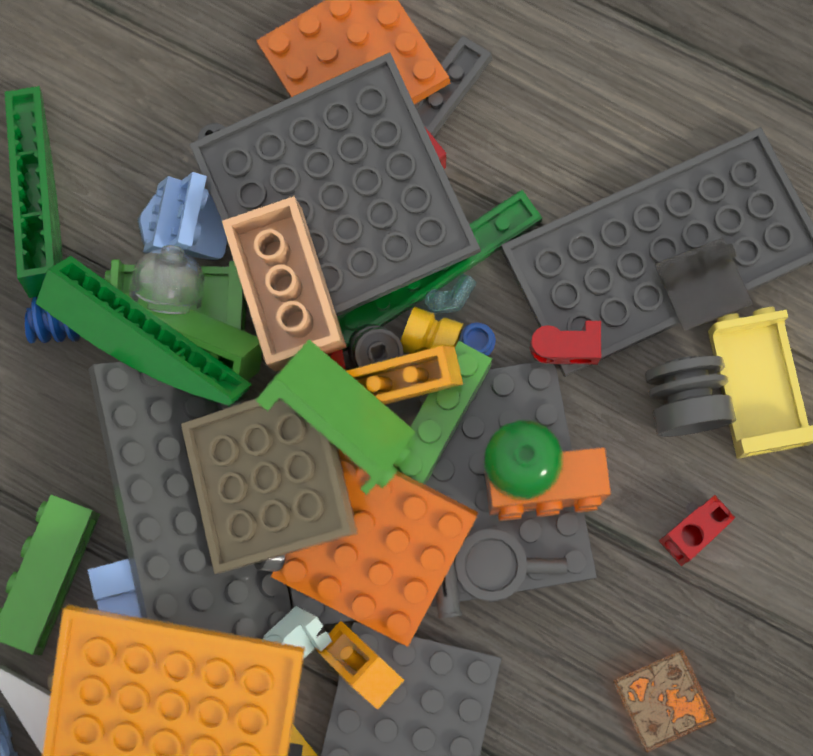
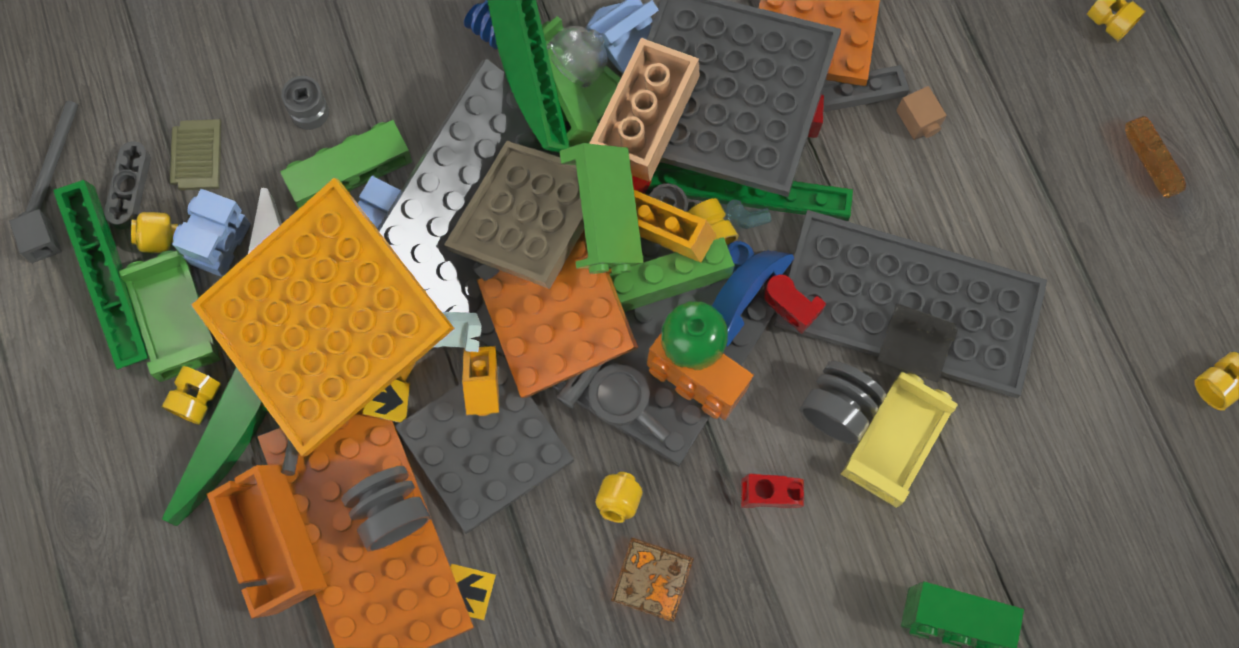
camera: 35 degrees right, 5 degrees down
none -> yellow head [595,472,643,523]
none -> blue slope [712,250,794,347]
none -> medium nougat brick [896,86,947,140]

